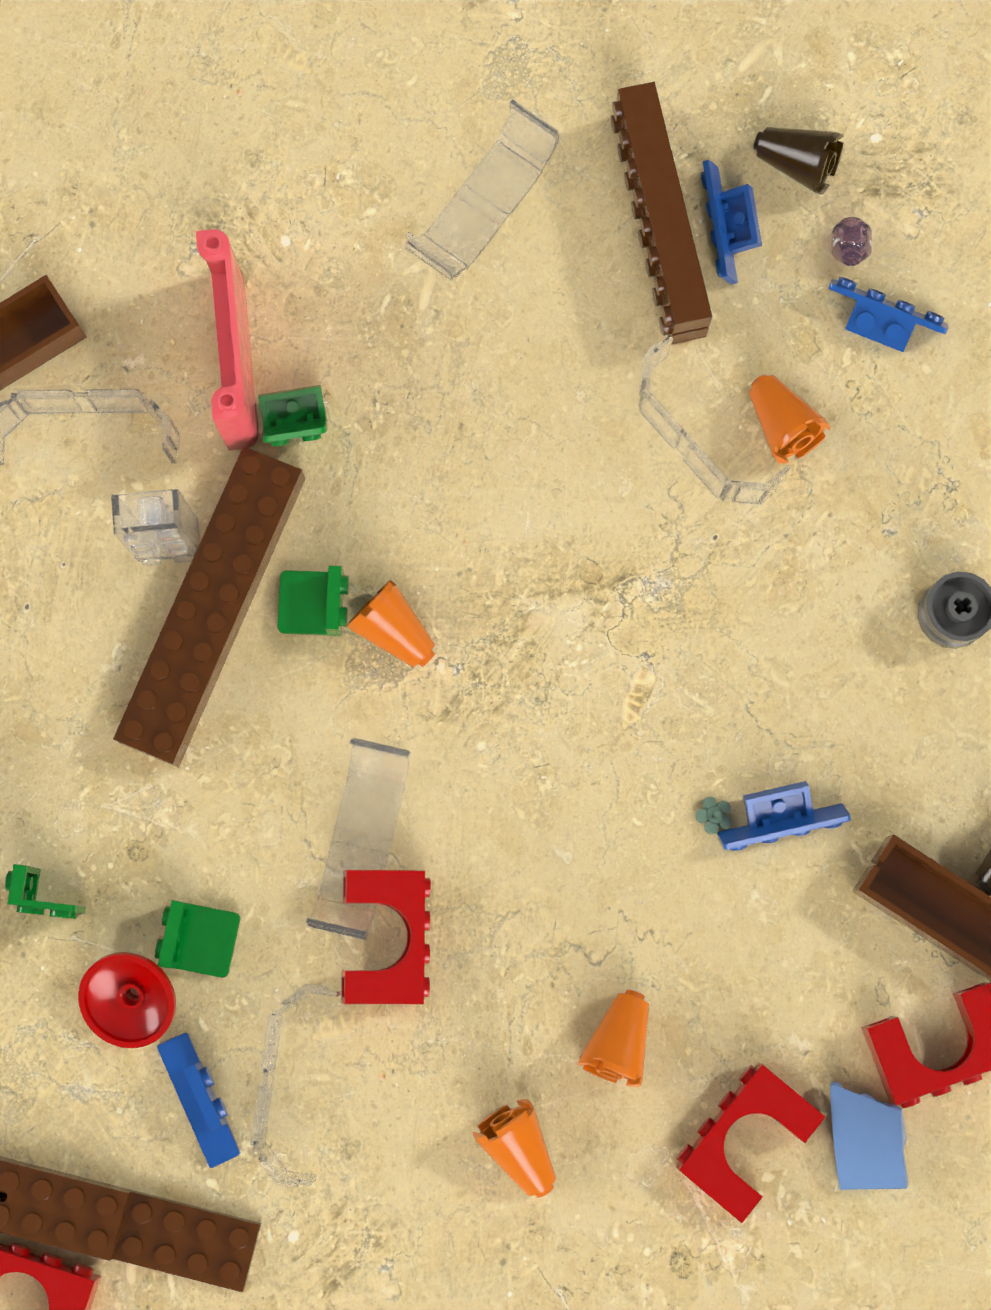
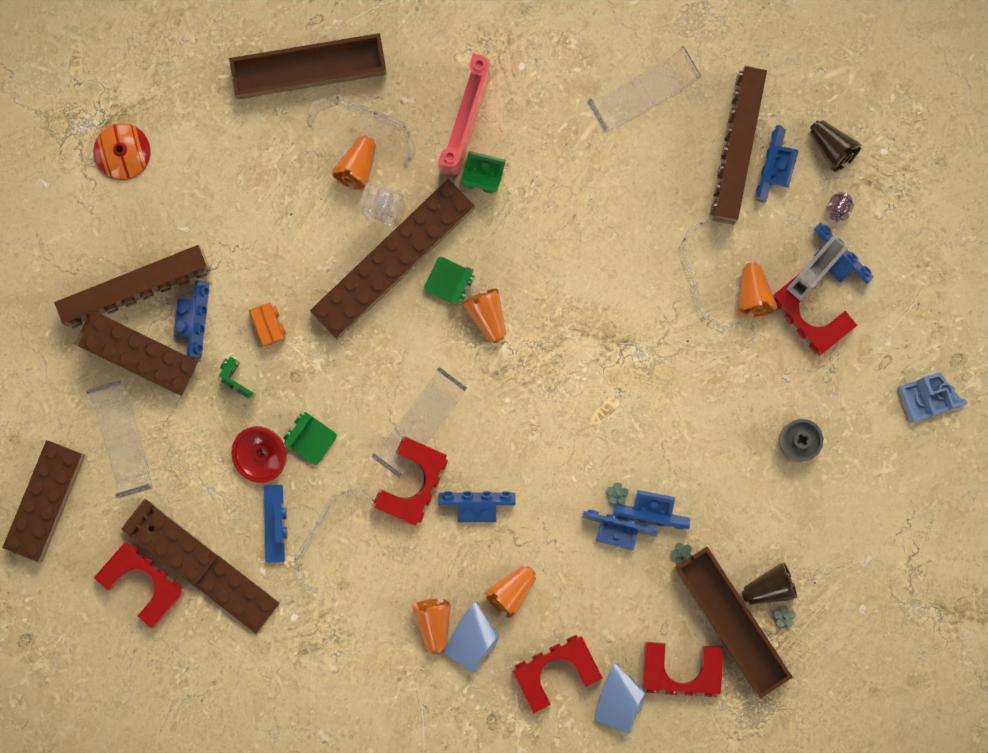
camera: 20 degrees right, 5 degrees up
none -> orange brick [249,302,286,347]
none -> orange cone [332,135,376,191]
none -> blue bracket [438,491,516,522]
none -> medium blue slope [443,601,500,673]
none -> blue bracket [582,510,659,551]
none -> sand green plant [671,543,692,564]
none -> red arch [773,273,857,356]
none -> light grey arch [787,235,848,301]

